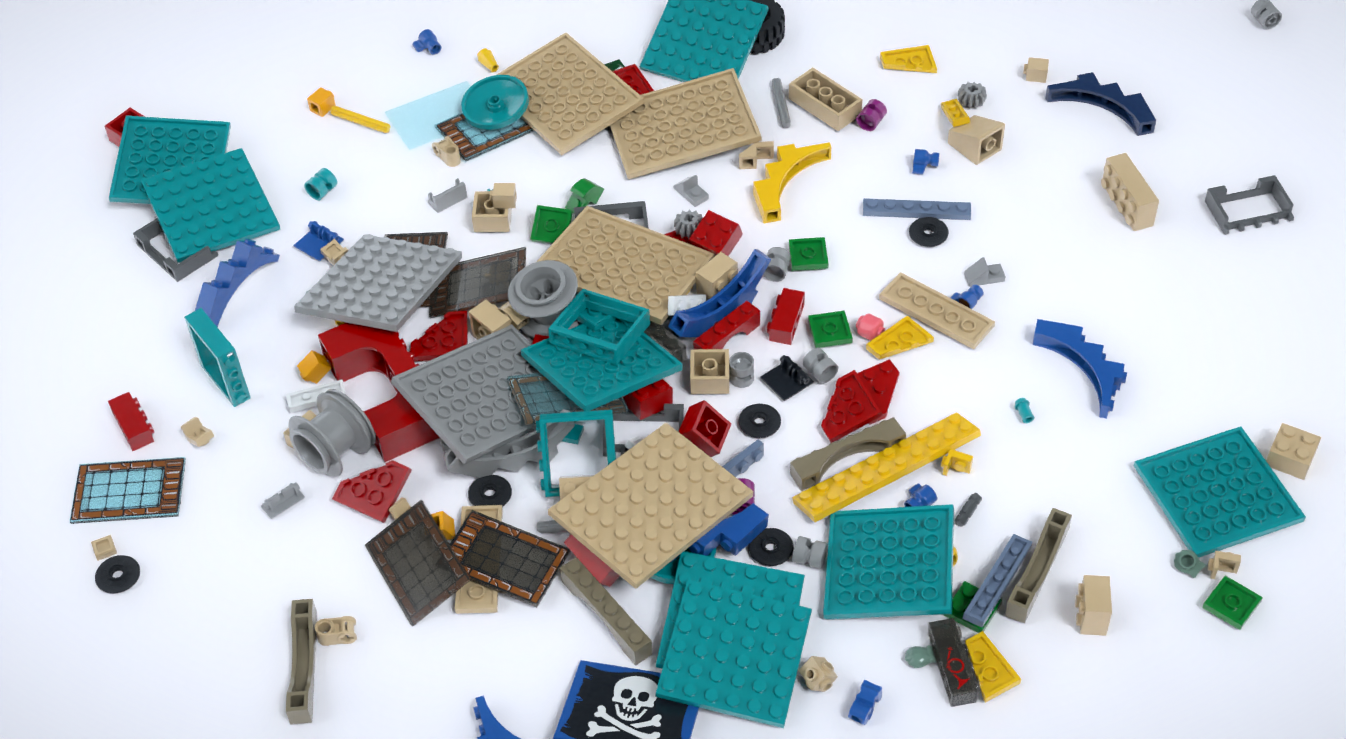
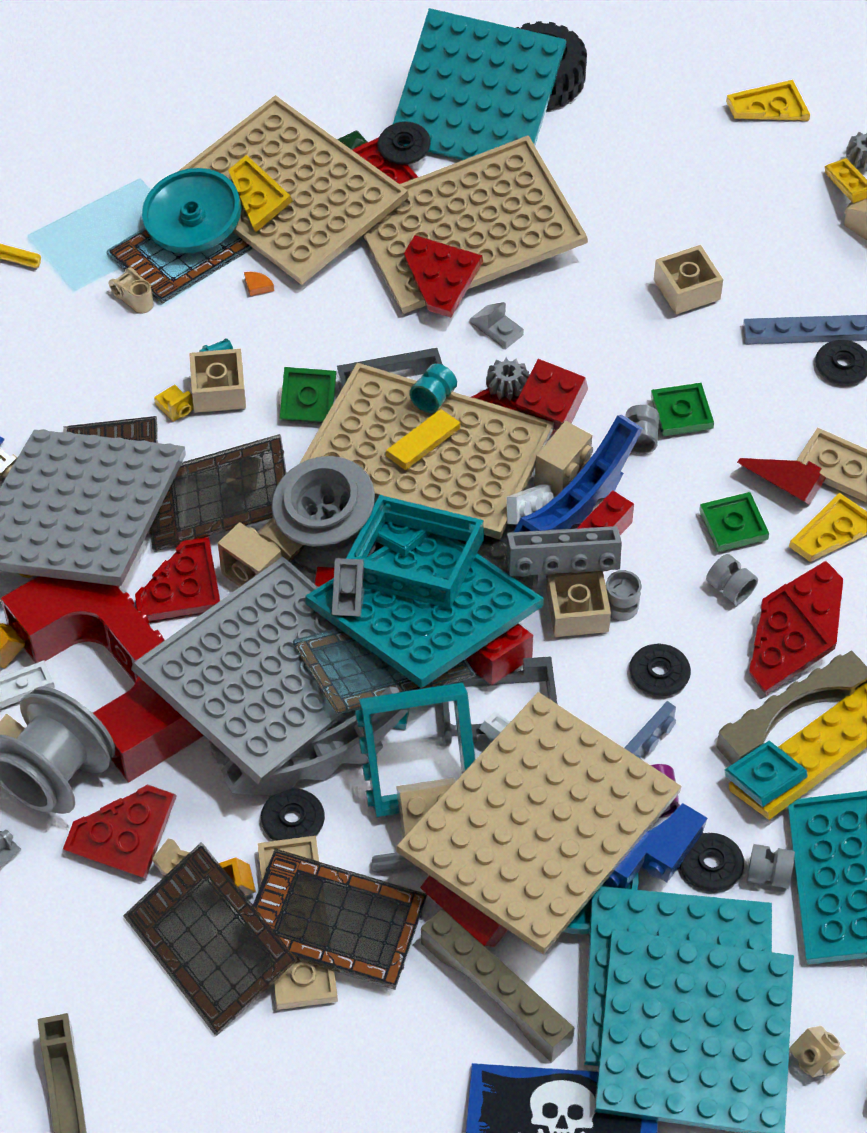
camera: 10 degrees left, 5 degrees up
tan piece [315,616,357,646] -> none
blue piece [412,29,442,55] -> none
light grey hinge [428,178,468,213] -> none
yellow cone [477,48,499,72] -> none
tan brick [490,183,517,208] -> none
green brick [565,178,604,213] -> none
red brick [679,400,732,457] -> none
tan slope [739,141,774,169] -> none
yellow arch [753,142,832,224] -> none
black hinge [760,355,814,401] -> none
red brick [767,288,805,345] -> none
light grey axle [772,78,791,128] -> none
tan brick [789,67,863,131] -> none
magenta wheel [856,99,887,131] -> none
coral head [856,313,885,341] -> none
blue piece [912,149,940,175] -> none
none -> yellow bracket [154,384,194,422]
none -> yellow wing [228,155,293,232]
none -> orange tile [244,272,274,296]
none -> light grey slope [332,558,365,617]
none -> black wheel [378,121,431,165]
none -> yellow tile [386,409,461,470]
none -> red plate [404,235,483,318]
none -> teal wheel [409,363,458,413]
none -> light grey brick [506,526,622,576]
none -> tan brick [653,245,724,315]
none -> teal tile [724,740,808,807]
none -> red slope [737,458,826,505]

